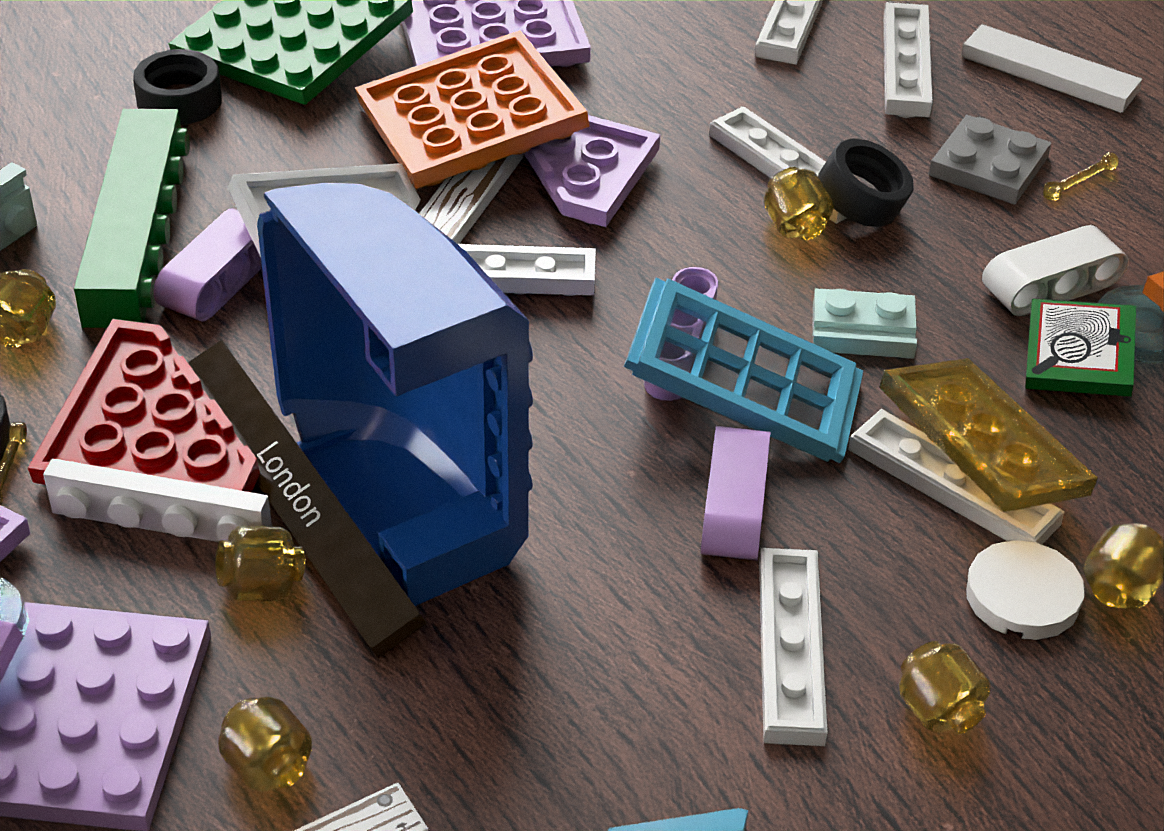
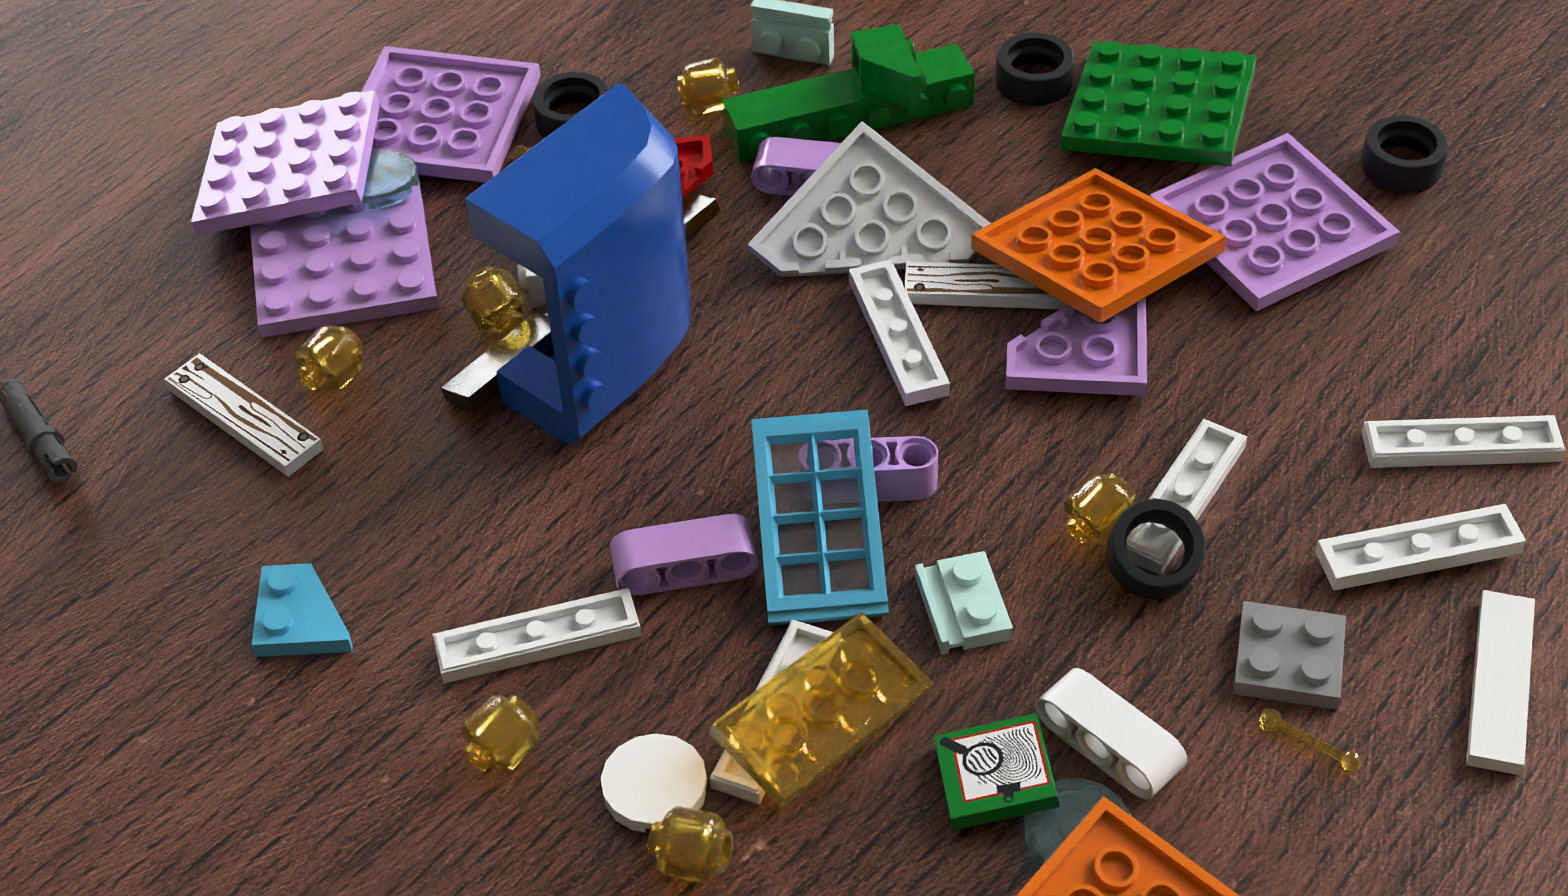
camera: 75 degrees right, 5 degrees up
none -> green slope [851,24,926,110]

